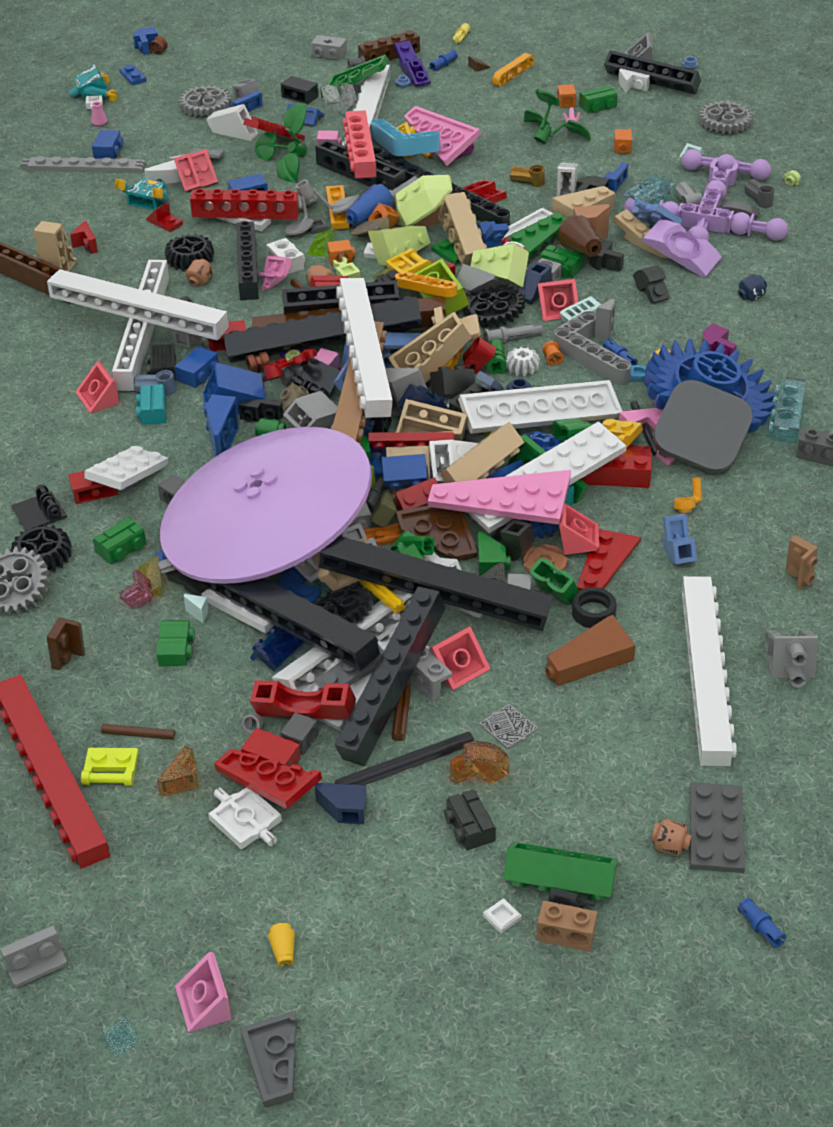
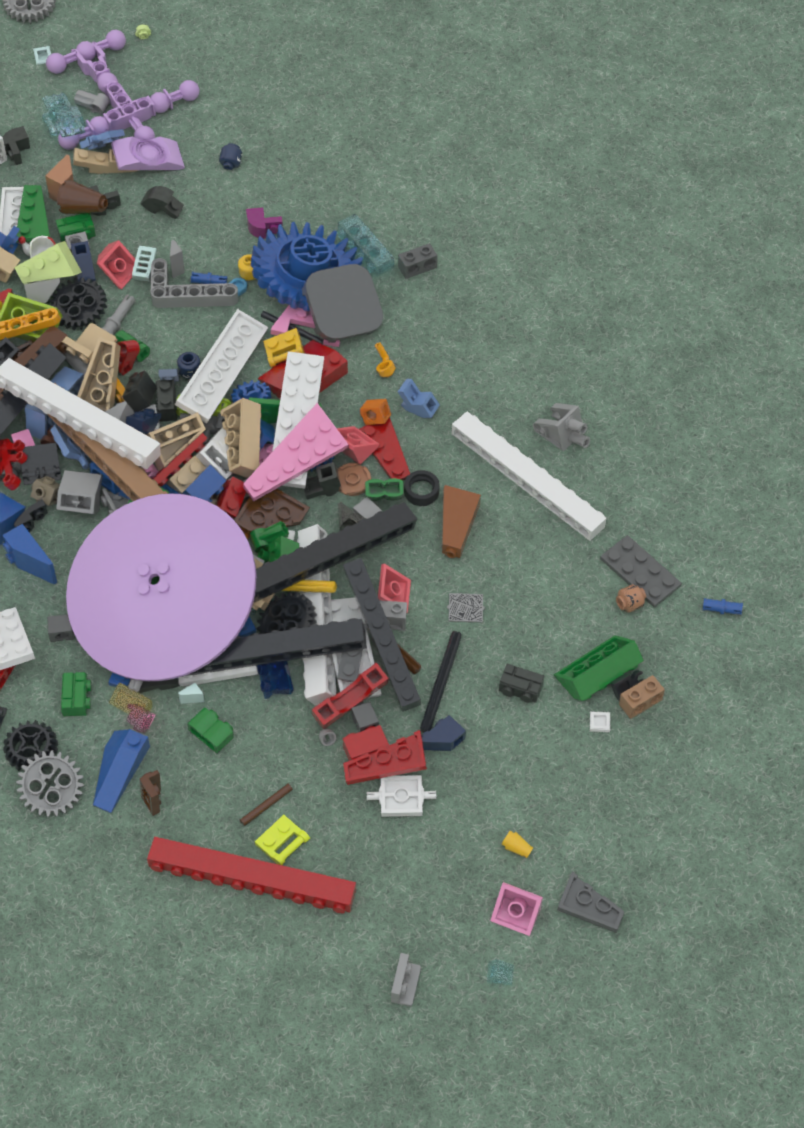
camera: 50 degrees left, 15 degrees up
clear orange slope [157,746,199,797] -> none
green brick [255,419,286,436] -> none
clear orange brick [450,741,509,783] -> none
green slope [478,532,511,577] -> none
white gear [506,347,540,378] -> none
orange bush [542,341,564,365] -> none
tan wedge [552,186,616,218] -> none
green brick [552,418,591,443] -> none
blue panel [603,162,629,192] -> none
dark grey slope [721,201,760,220] -> none
dark grey piece [745,179,774,208] -> none
medium nougat bracket [786,535,818,590] -> none
none -> blue wedge [93,729,150,813]
none -> orange brick [360,399,391,425]

